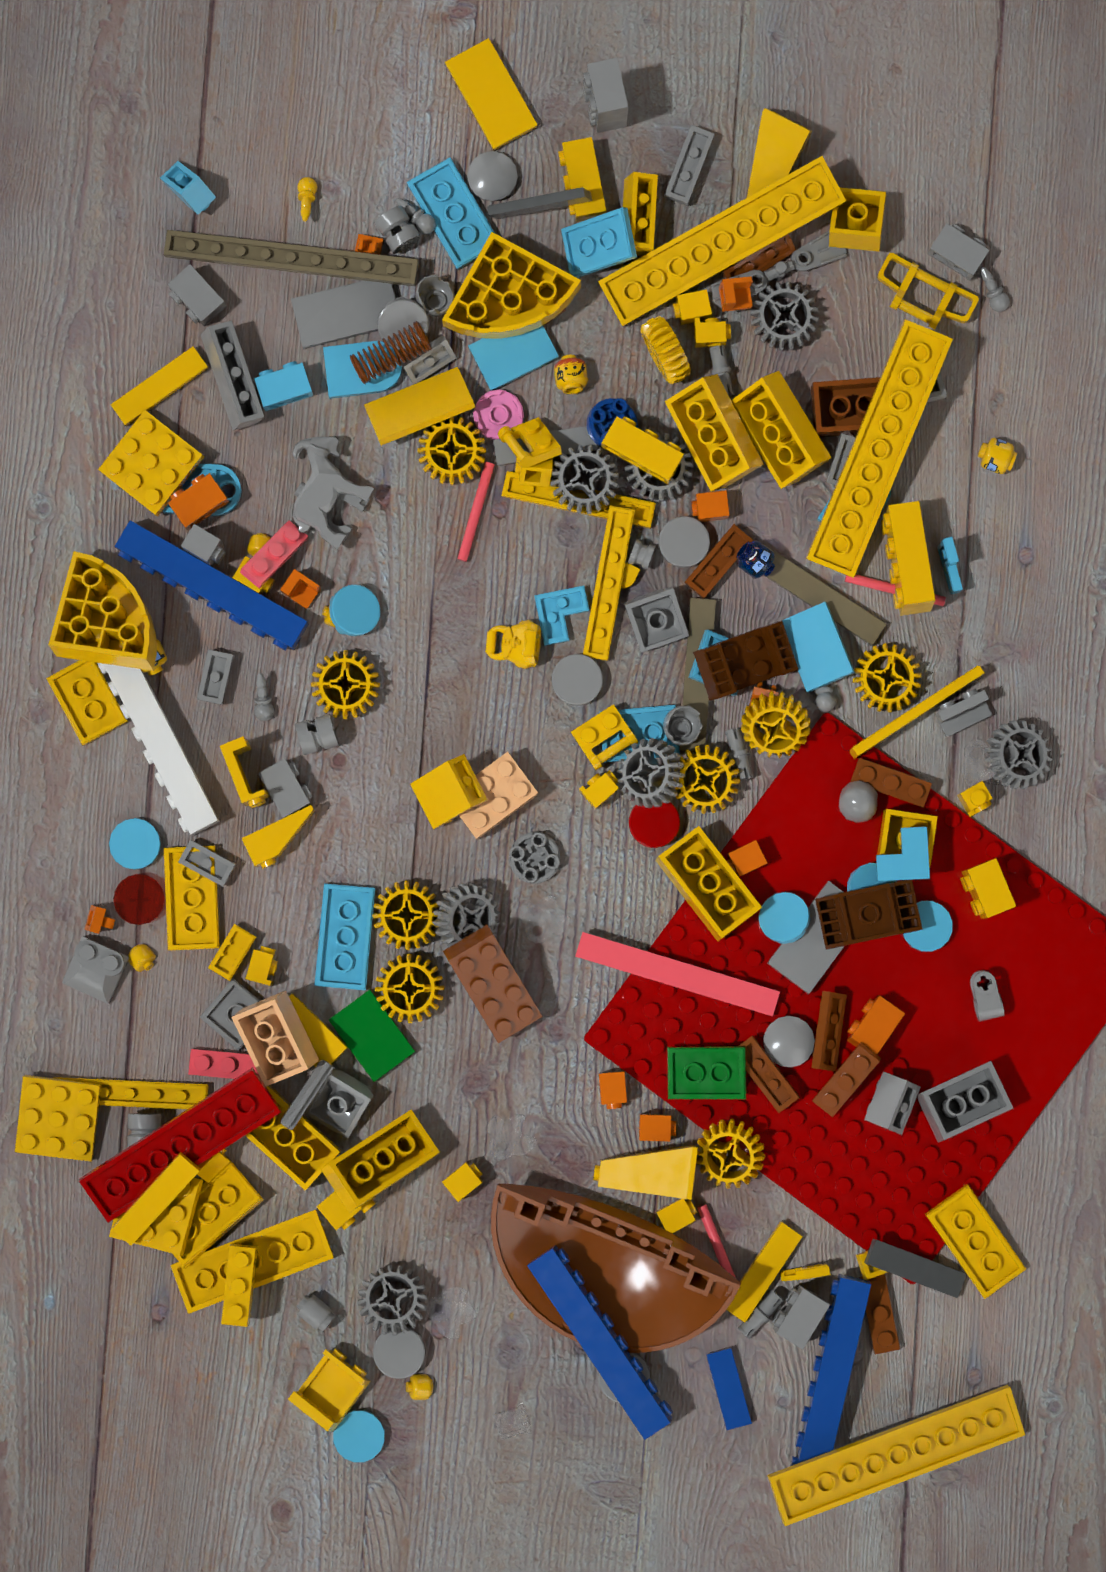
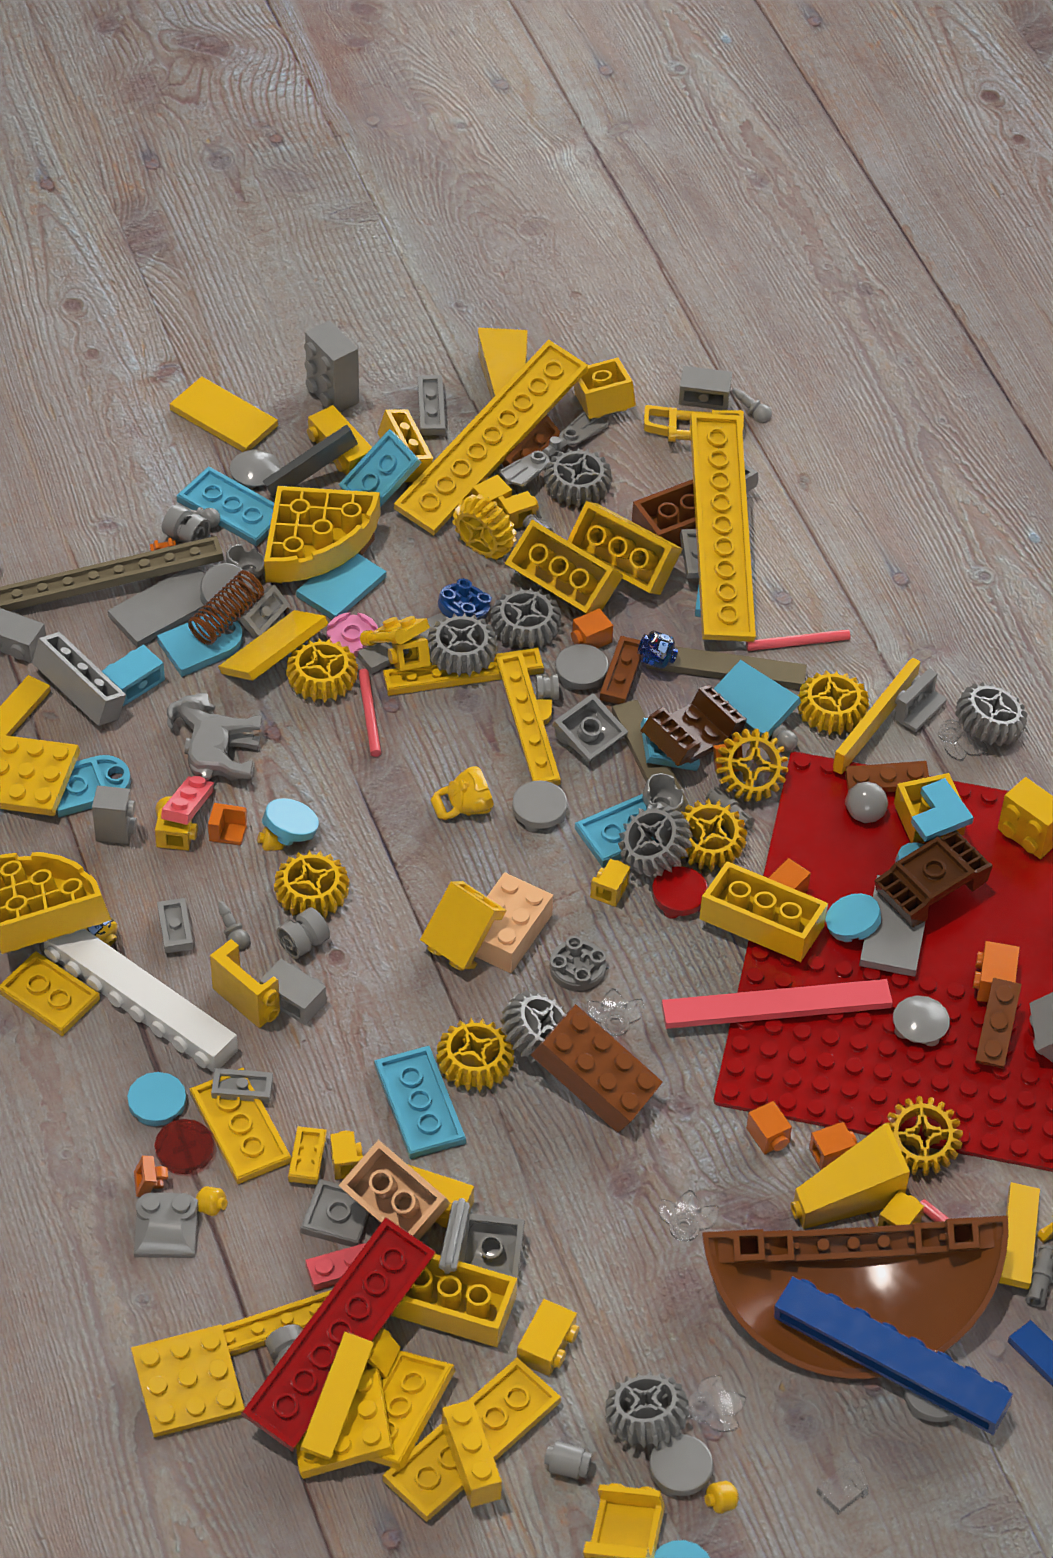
camera: 25 degrees left, 35 degrees down
blue brick [114,520,309,651] -> none
orange brick [168,473,229,531] -> none
yellow slope [241,805,315,869] -> none
yellow bar [297,177,317,222] -> none
yellow brick [321,1109,440,1213] -> none
green tile [329,989,416,1082] -> none
yellow gear [375,954,445,1023] -> none
yellow brick [442,1161,483,1202] -> none
medium azure tile [534,586,589,646] -> none
yellow head [554,355,588,395] -> none
yellow plate [571,704,639,770] -> none
yellow brick [601,416,684,484] -> none
green tile [667,1046,746,1099] -> none
orange panel [718,276,753,312] -> none
dark orange plate [739,1035,800,1113] -> none
dark orange plate [812,991,847,1071] -> none
yellow brick [881,501,935,616] -> none
medium azure tile [902,901,952,952] -> none
medium azure tile [937,537,963,595] -> none
yellow brick [957,781,993,817] -> none
yellow head [977,438,1017,474] -> none

